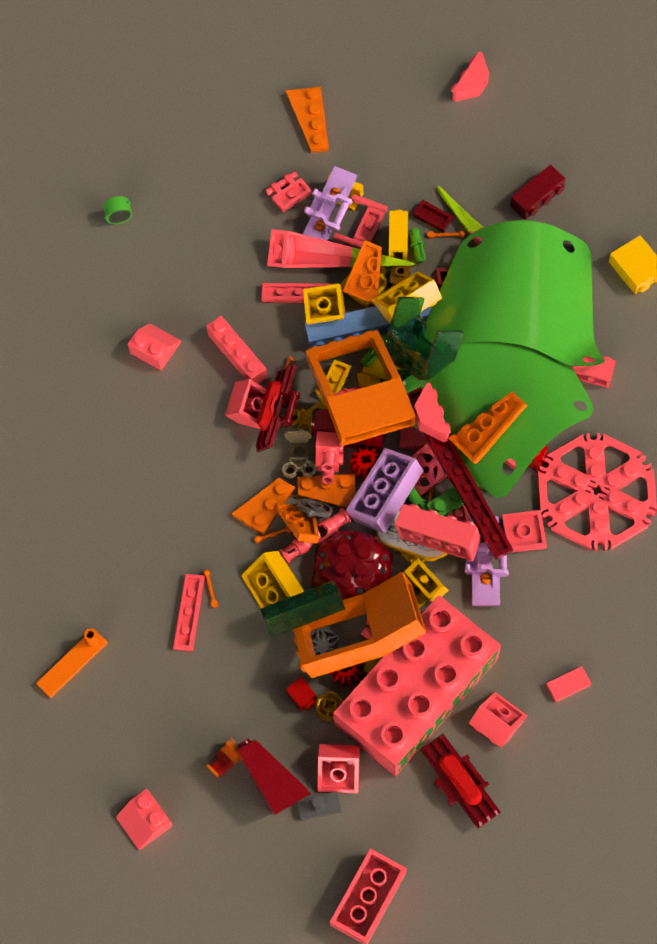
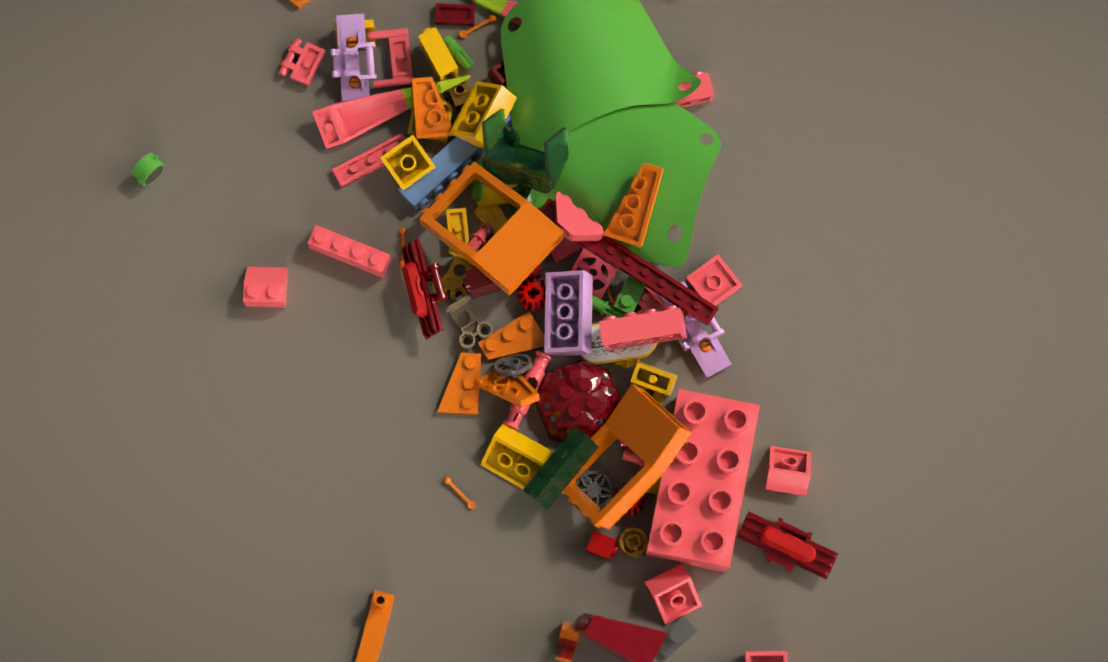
camera: 35 degrees left, 10 degrees up
coral tile [173,573,205,652] -> none
coral slope [225,379,266,429] -> none
orange hinge [254,525,292,543] -> none
coral brick [316,431,344,484] -> none
coral plate [538,433,657,551] -> none
coral tile [546,666,591,703] -> none

